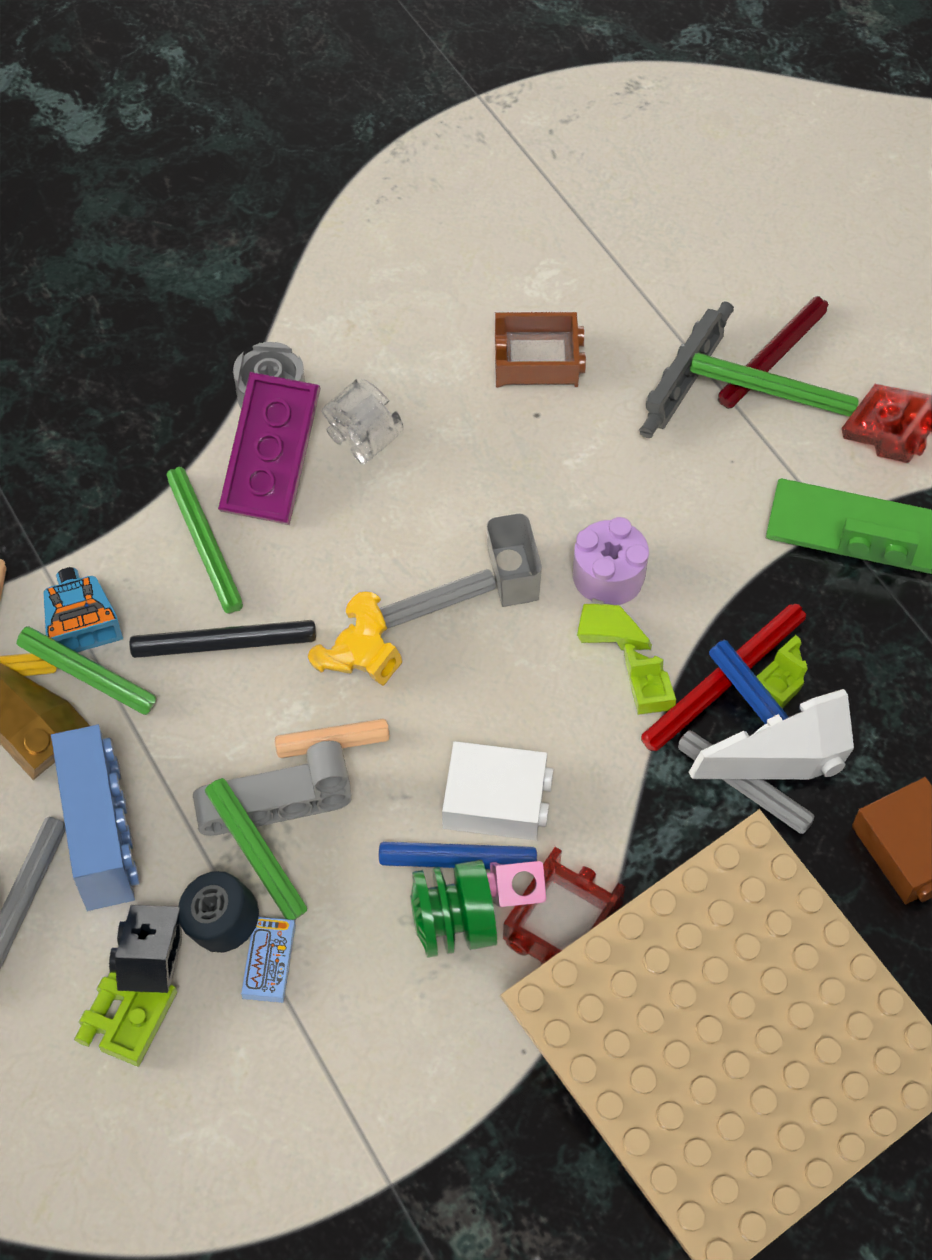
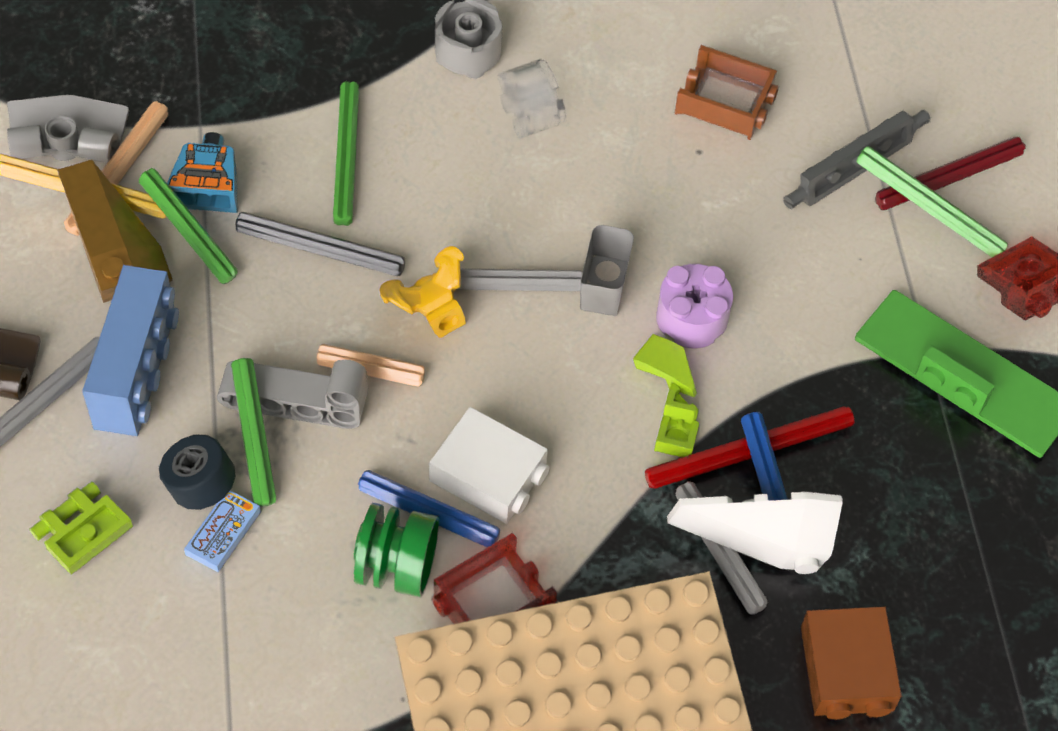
camera: 20 degrees right, 0 degrees up
black brick [109,905,182,993] -> none
magenta tile [218,372,321,525] -> none
bright pink bracket [487,861,546,907] -> none
lime slope [756,635,808,708] -> none

